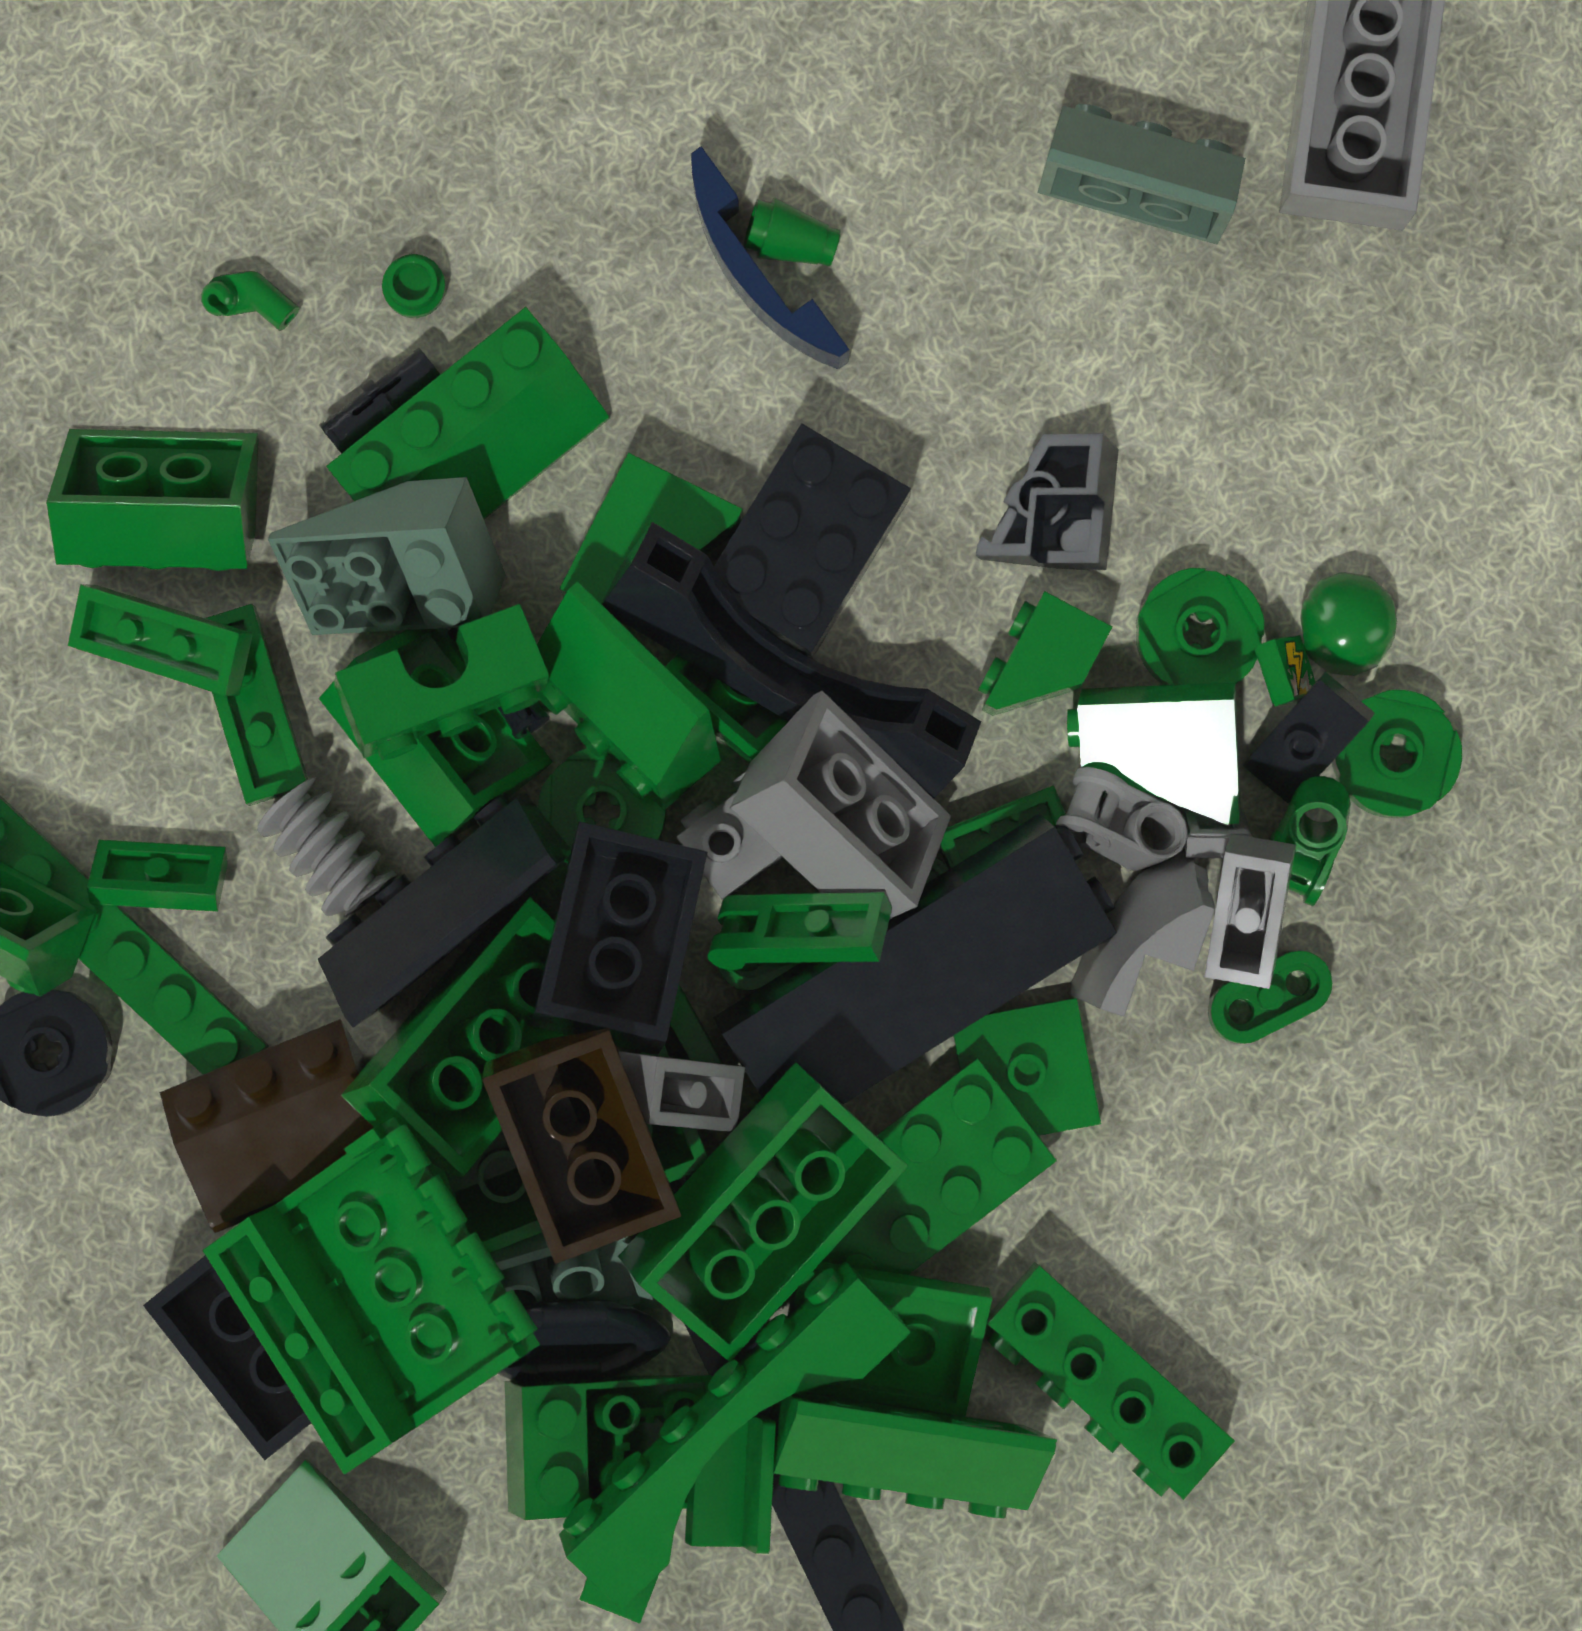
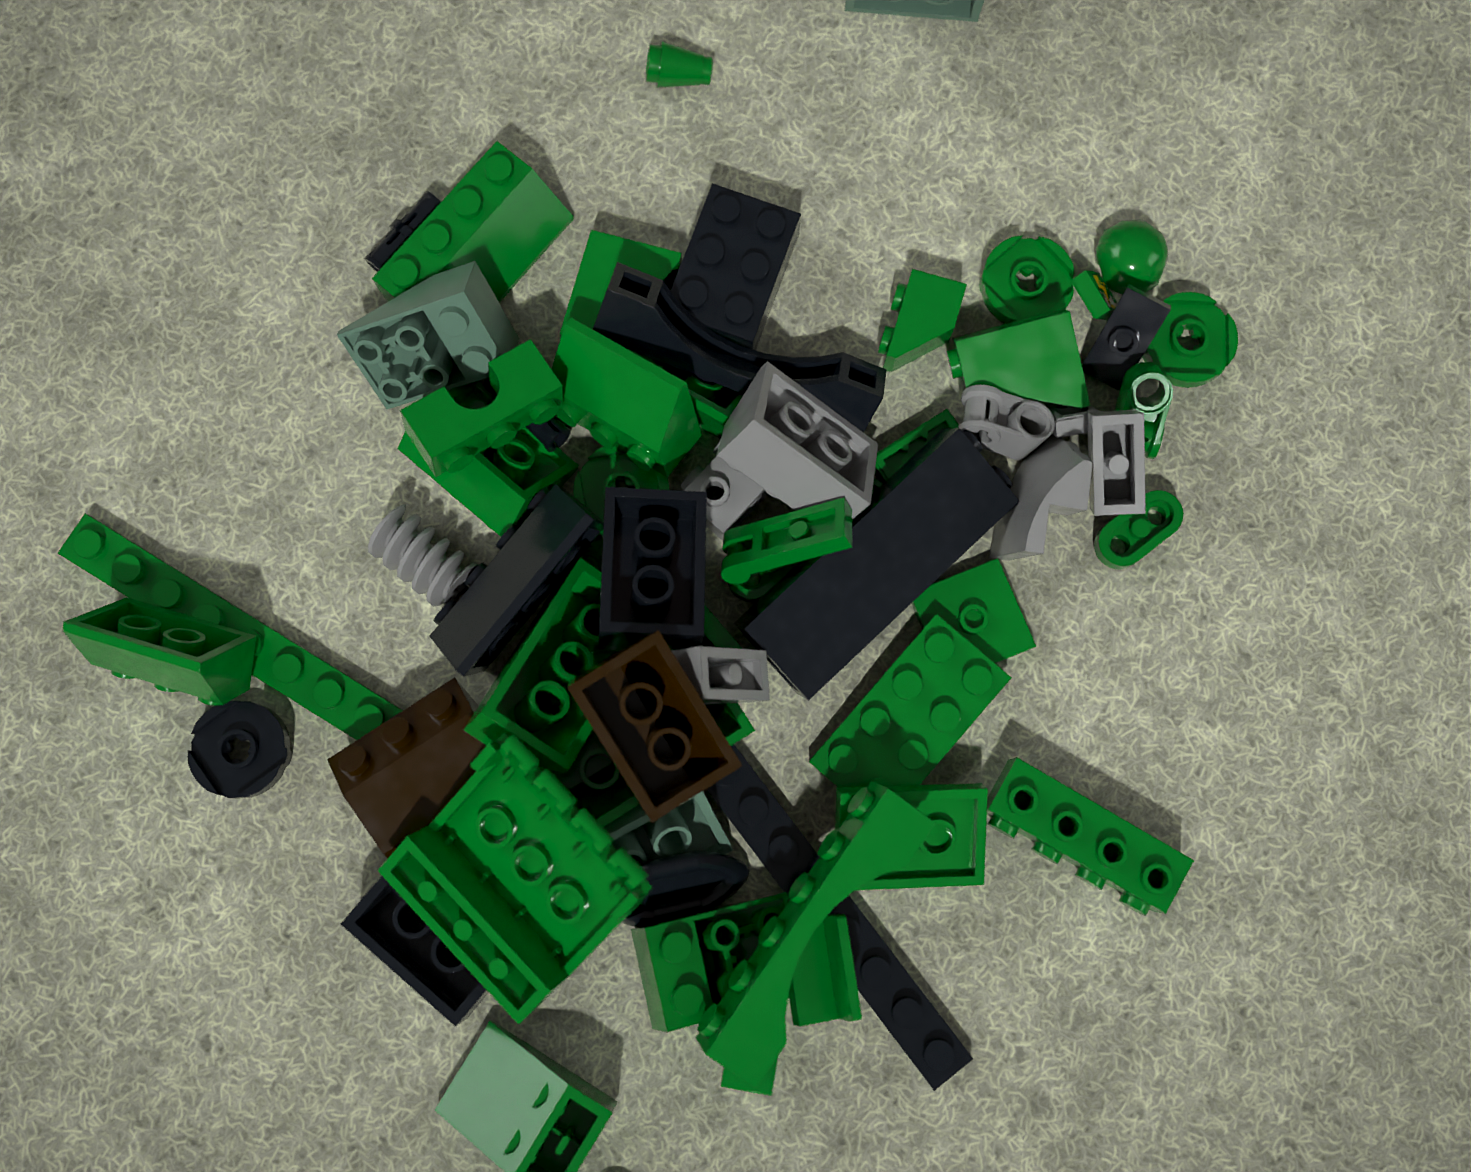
camera: 10 degrees left, 5 degrees down
green slope [46,429,259,571] -> none
green plate [68,584,253,696] -> none
green plate [87,839,228,912] -> none
green arm [201,271,300,331] -> none
green plate [205,603,308,806] -> none
green plate [382,254,446,318] -> none
green brick [618,1062,909,1362] -> none
dark blue slope [691,146,850,369] -> none
green slope [770,1392,1057,1519] -> none
black slope [976,433,1119,570] -> none

